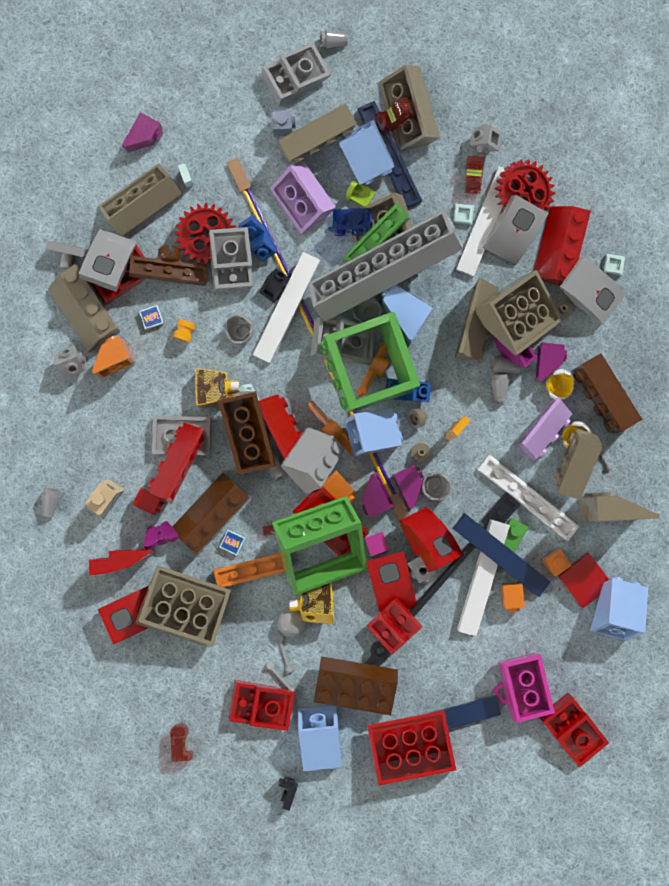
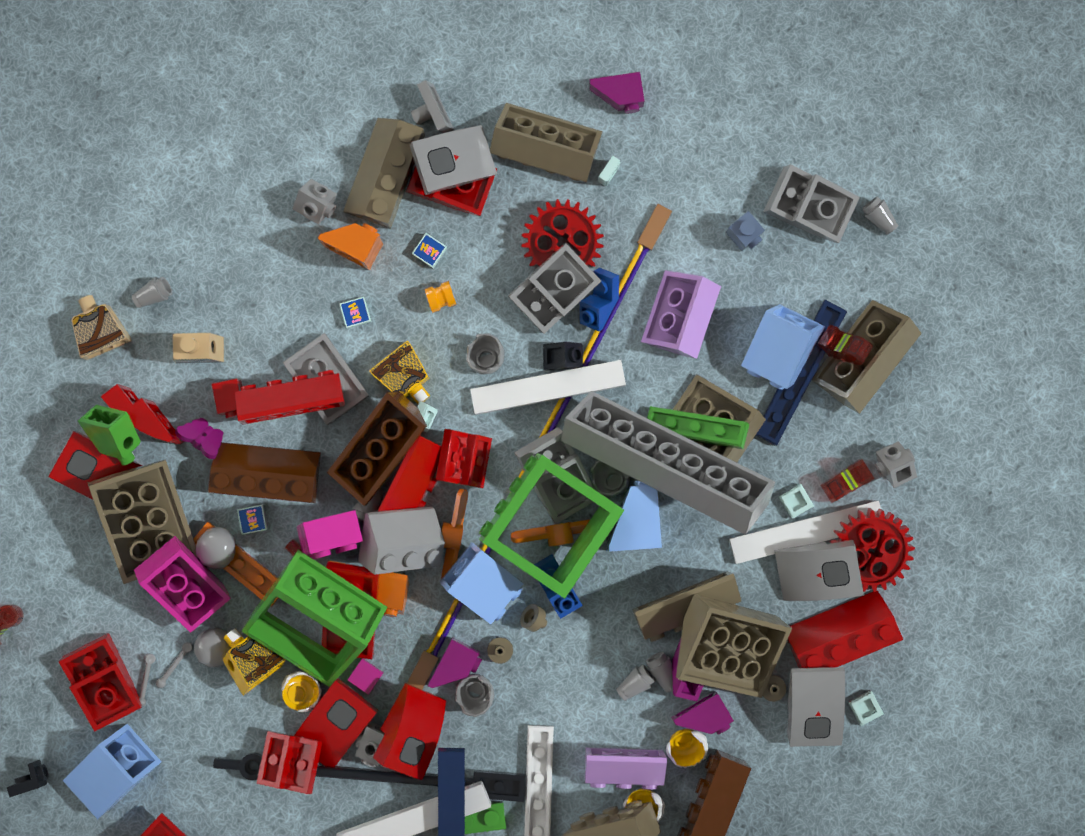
camera: 55 degrees right, 0 degrees up
reddish brown plate [129,245,207,286] -> none
dark tan slope [277,103,357,164] -> none
reddish brown brick [314,656,398,716] -> none
clear blue bracket [328,208,371,237] -> none
lime tile [346,180,376,207] -> none
magenta slope [362,472,395,518] -> none
light orange tile [444,416,470,441] -> none
none -> torso [72,295,132,360]
none -> bright green torso [78,405,140,465]
none -> dark pink brick [134,536,231,633]
none -> light grey hair [196,527,236,570]
none -> yellow hair [281,671,322,712]
none -> dark pink brick [296,510,363,559]
none -> tile [340,297,372,329]
none -> red slope [436,429,492,488]

